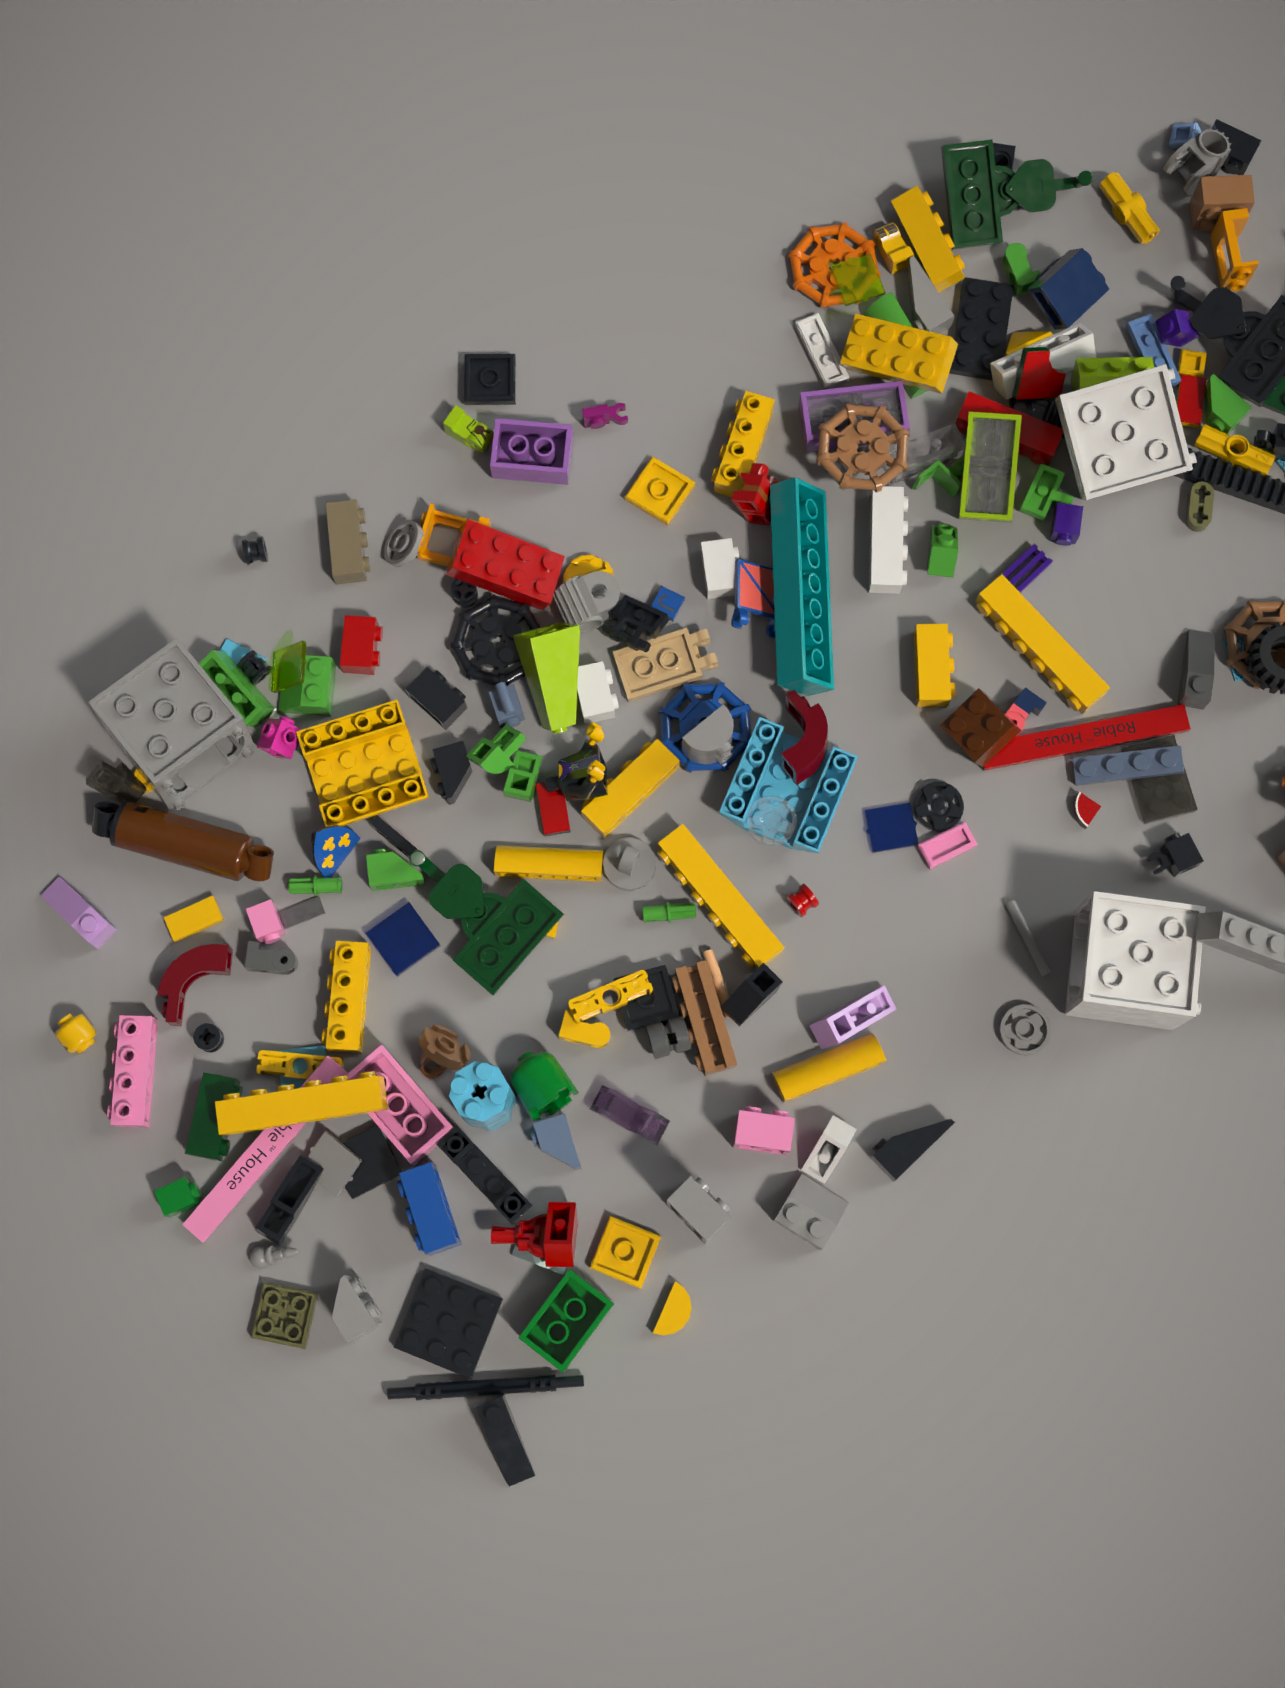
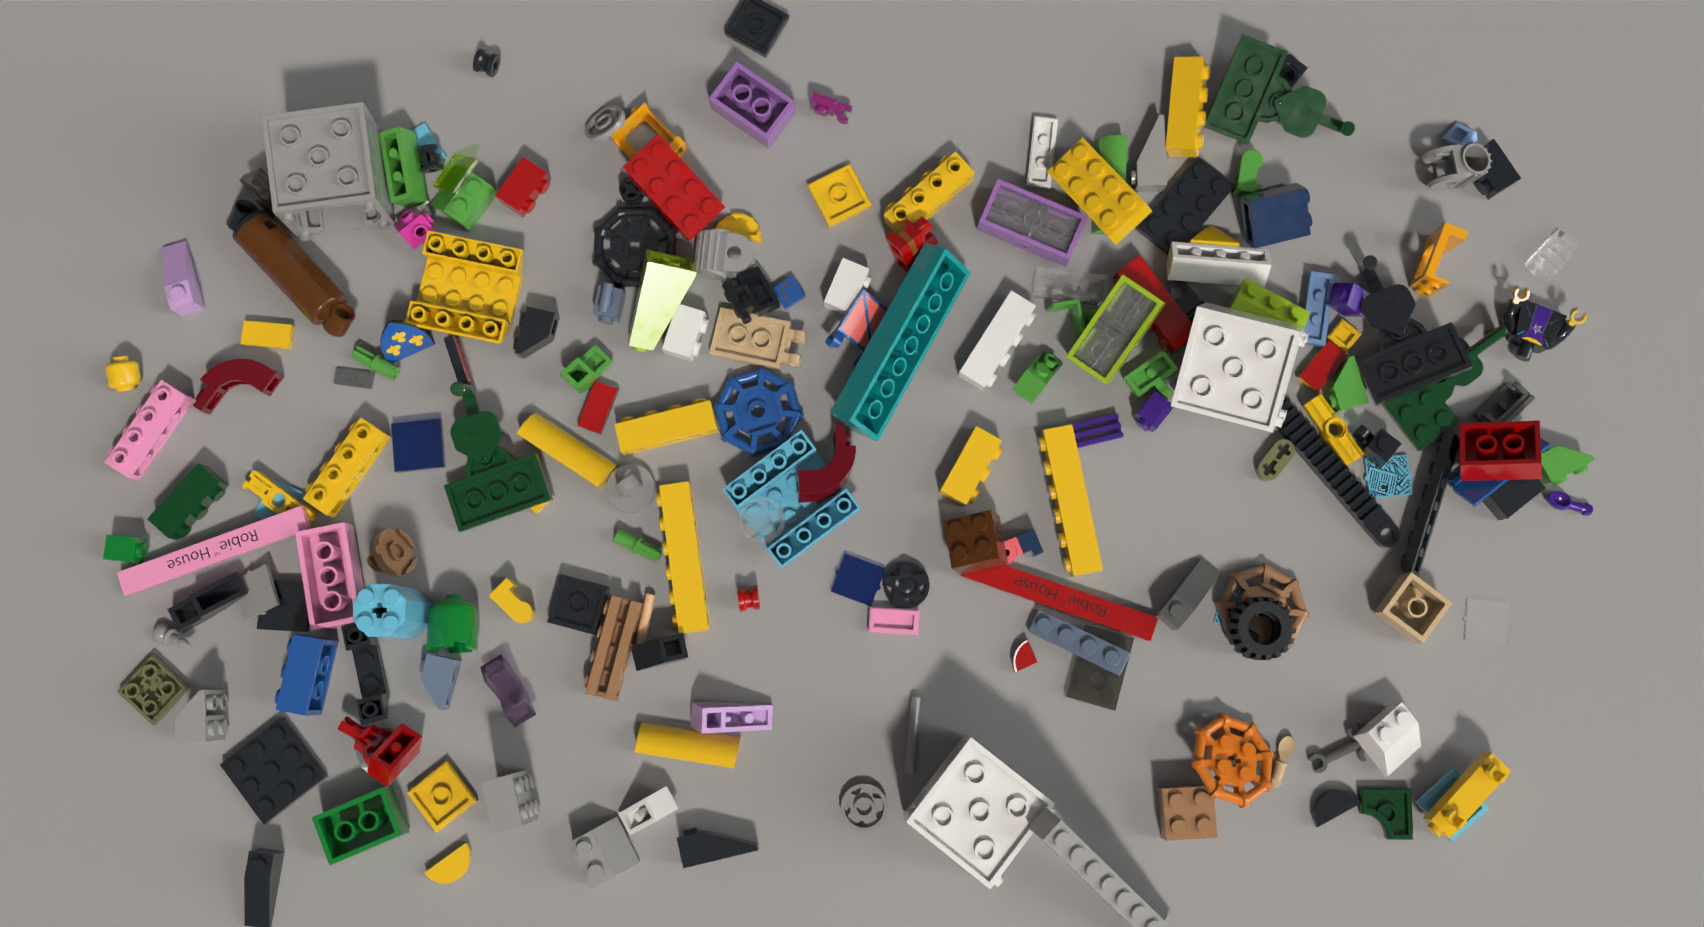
camera: 30 degrees right, 5 degrees up
black wheel [193,1023,224,1053] -> none
yellow brick [215,1071,388,1135] -> none
dark grey leg [244,941,298,975] -> none
bright pink brick [246,899,286,944] -> none
dark tan brick [326,499,371,585] -> none
bright green slope [366,849,426,891] -> none
black axle [387,1374,584,1401] -> none
black brick [405,667,467,730] -> none
lime leg [443,405,494,453] -> none
bright green brick [466,724,526,774] -> none
torso [545,722,608,802] -> none
yellow piece [568,970,653,1025] -> none
dark grey wheel [646,1016,692,1059] -> none
light grey brick [682,704,733,765] -> none
bright pink brick [733,1106,795,1155] -> none
orange plate [788,222,881,309] -> none
medium nougat plate [816,403,910,493] -> none
clear neon green piece [831,254,885,306] -> none
yellow leg [873,222,914,275] -> none
red tile [1012,347,1066,400] -> none
yellow piece [1099,172,1160,244] -> none
black brick [1147,832,1204,877] -> none
medium nougat brick [1189,175,1255,231] -> none

